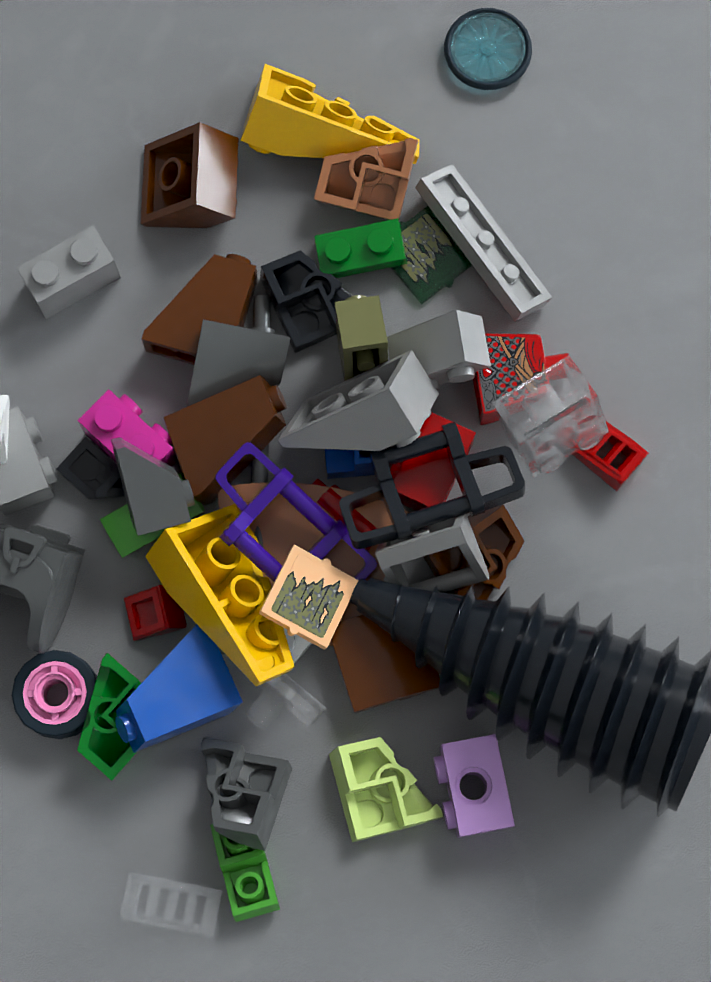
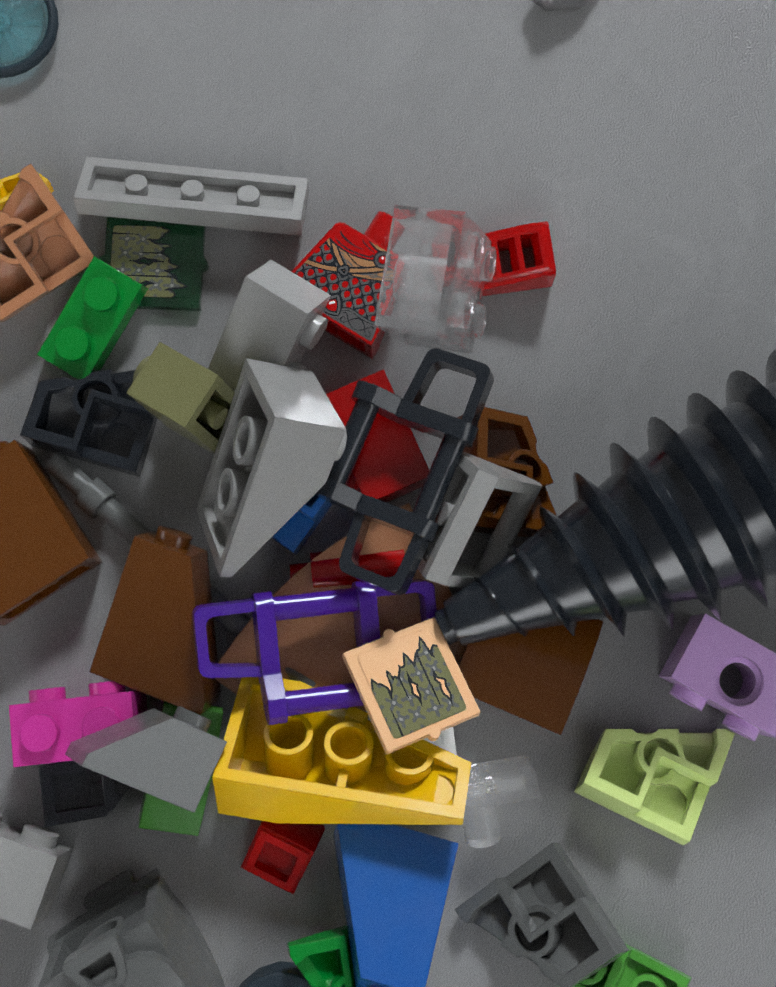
camera: 45 degrees left, 5 degrees up
dark grey slope [186,319,290,407] -> none

